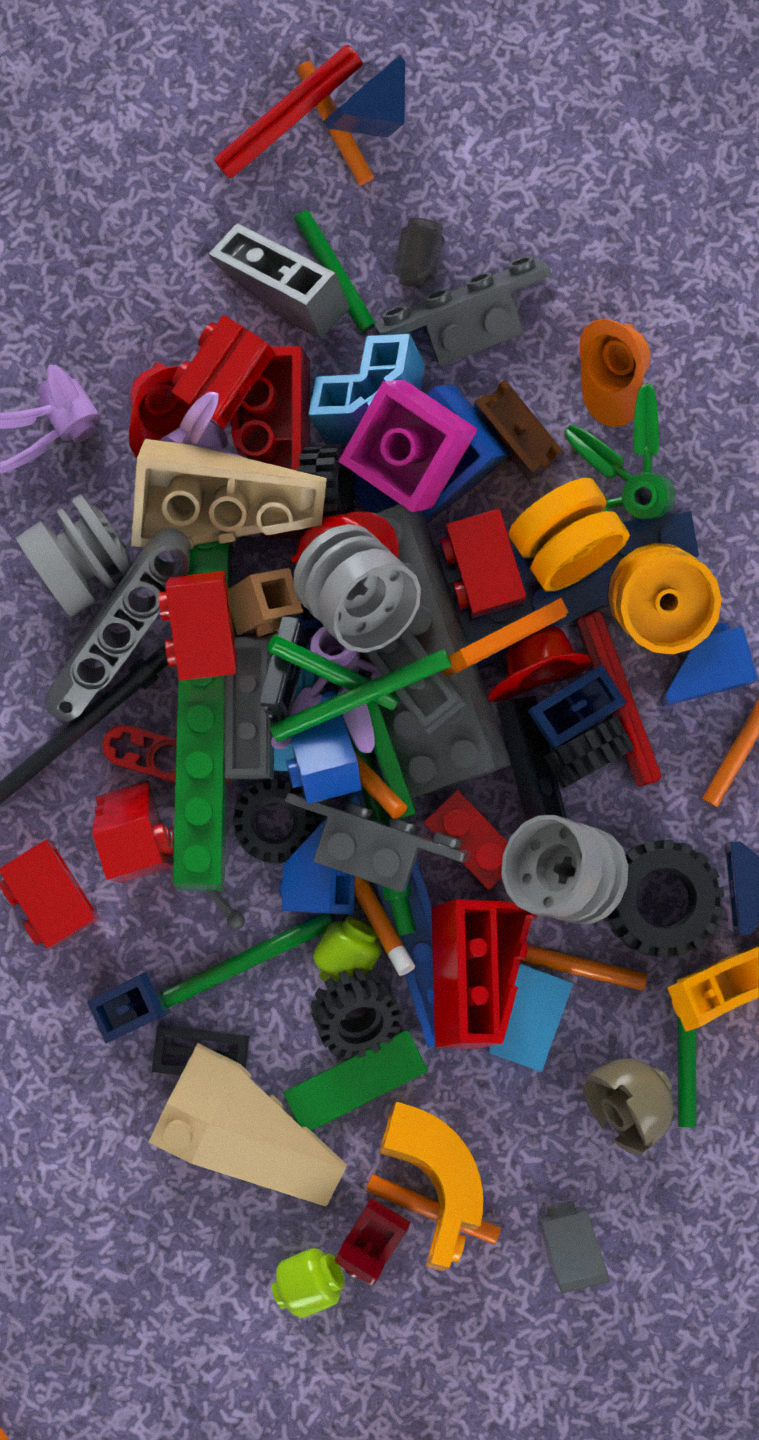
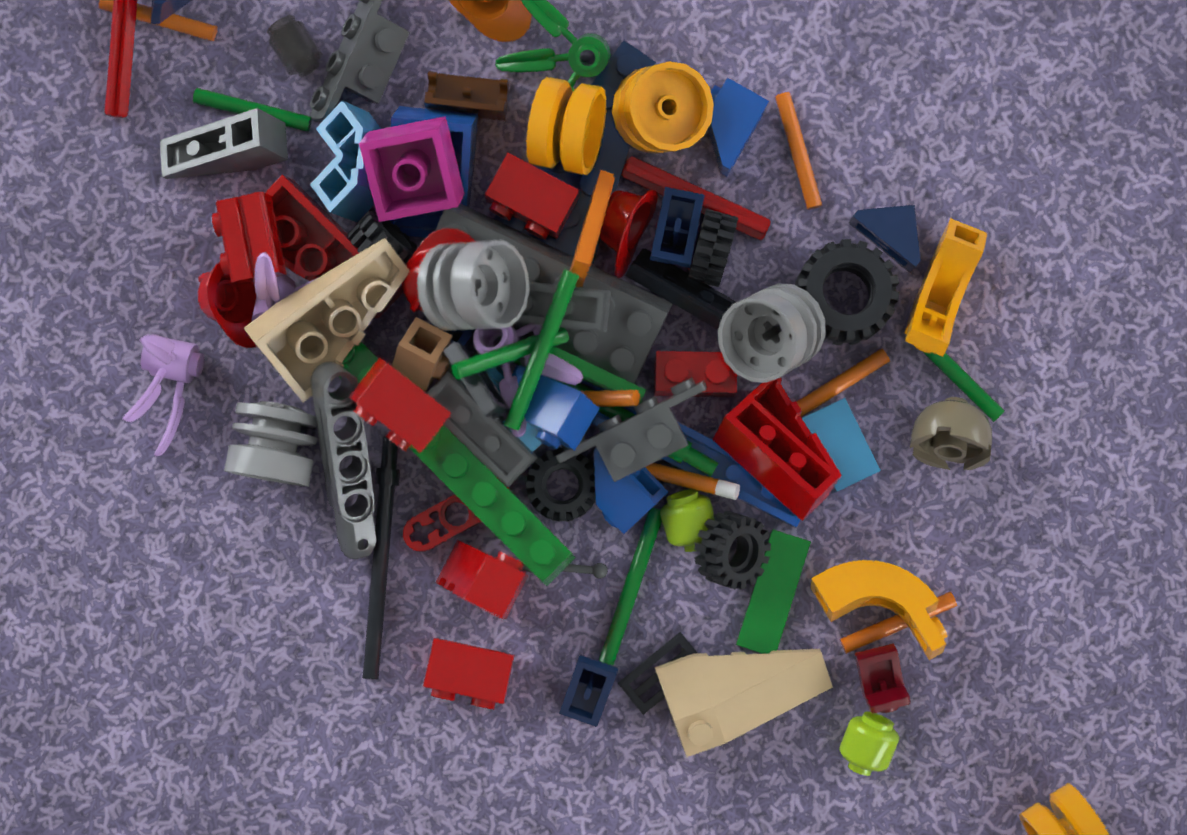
camera: 50 degrees left, 0 degrees up
dark grey slope [538,1201,610,1294] -> none

